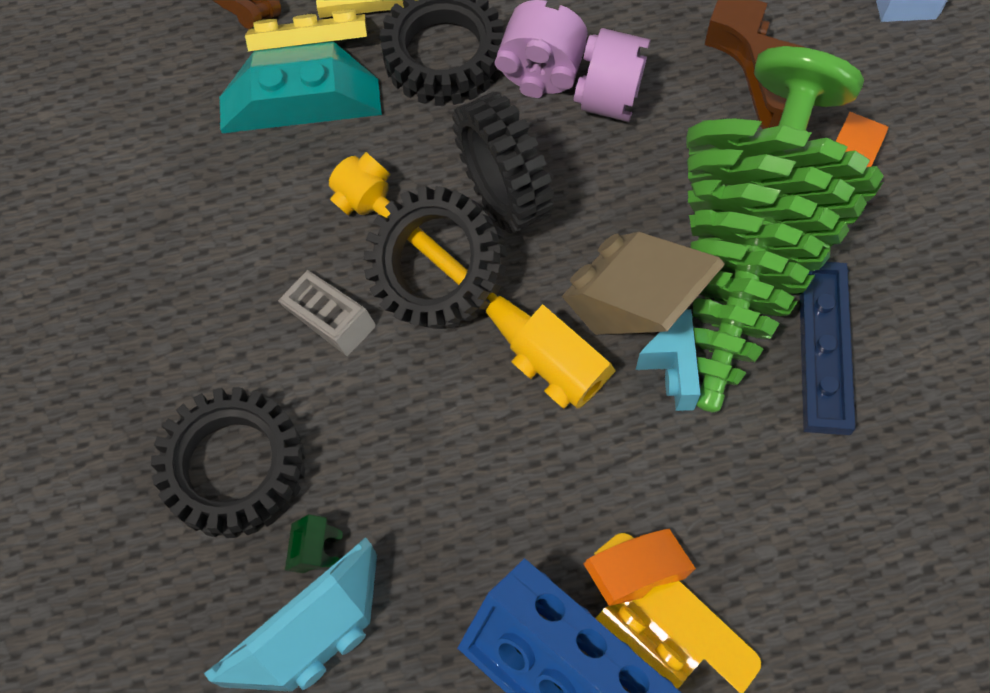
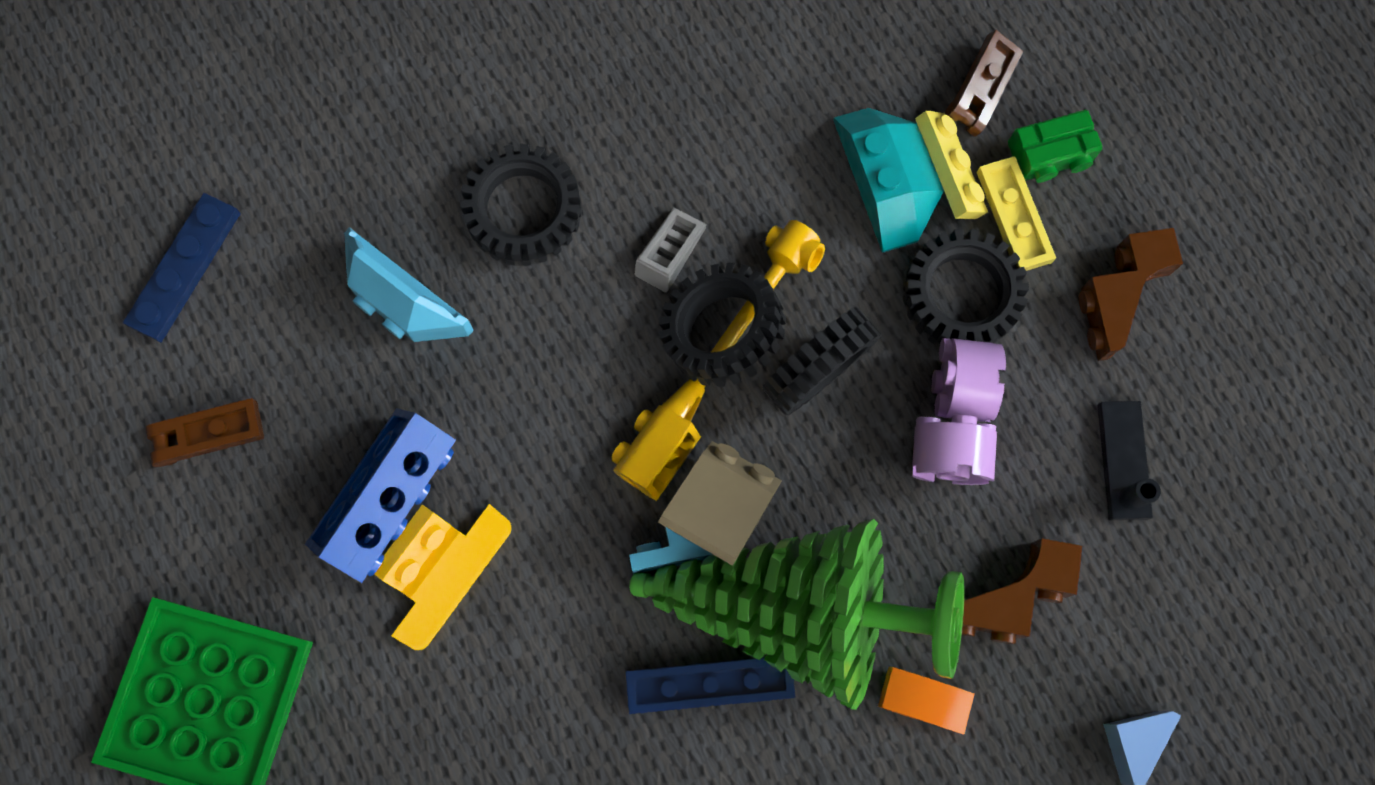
camera: 75 degrees right, 10 degrees up
dark green tile [285,514,343,573] -> none
orange slope [583,529,696,606] -> none

